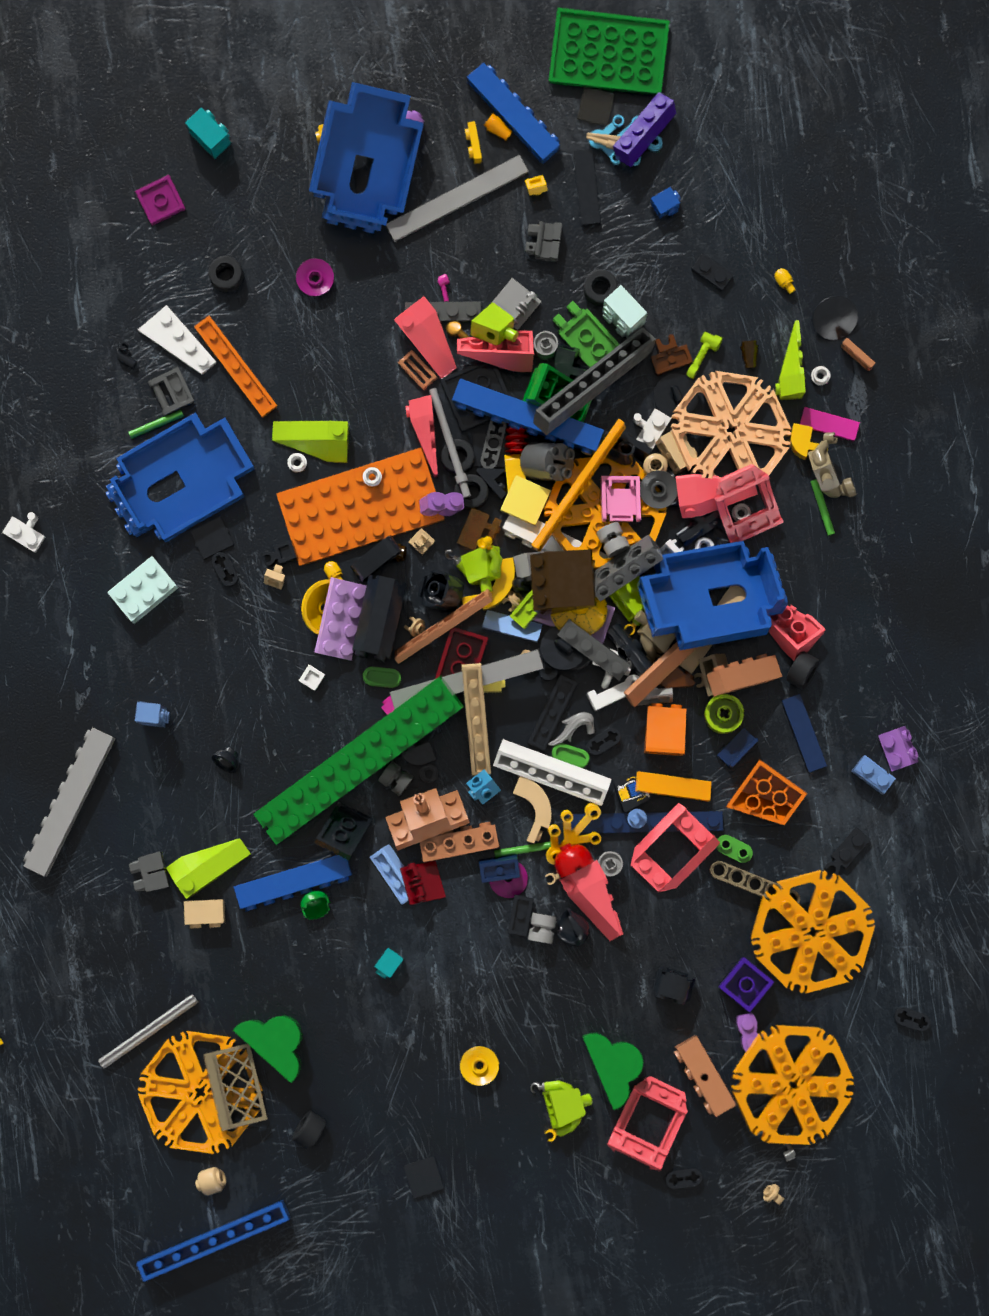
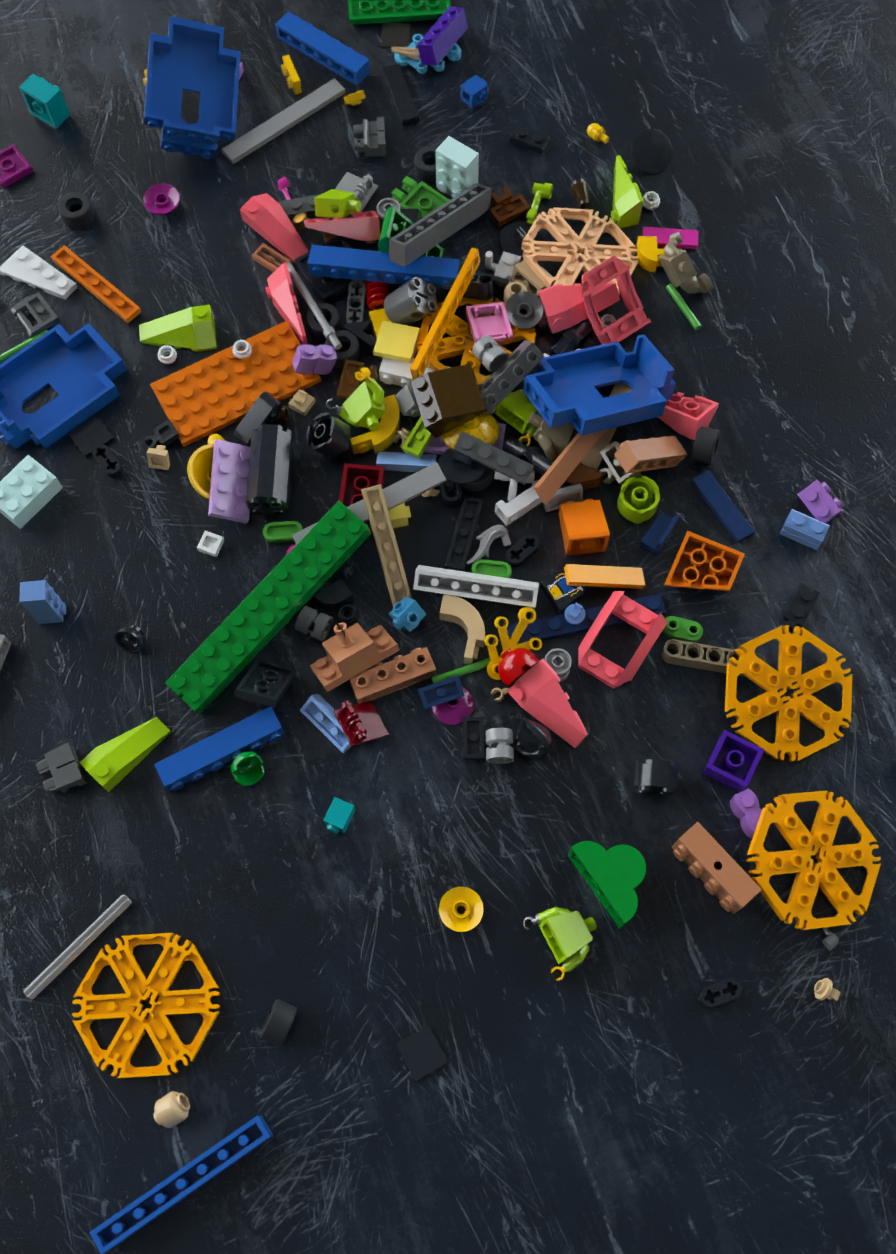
camera: 15 degrees left, 15 degrees down
tan brick [184,899,225,928] -> none
dark tan fence [203,1044,267,1131] -> none
green brick [233,1015,303,1083] -> none
nougat tile [394,589,492,664] -> none
tan plate [404,617,425,637] -> none
light orange cone [484,114,512,140] -> none
black arm [512,577,531,593] -> none
coral wedge [607,1076,688,1170] -> none
nougat tile [841,338,875,371] -> none

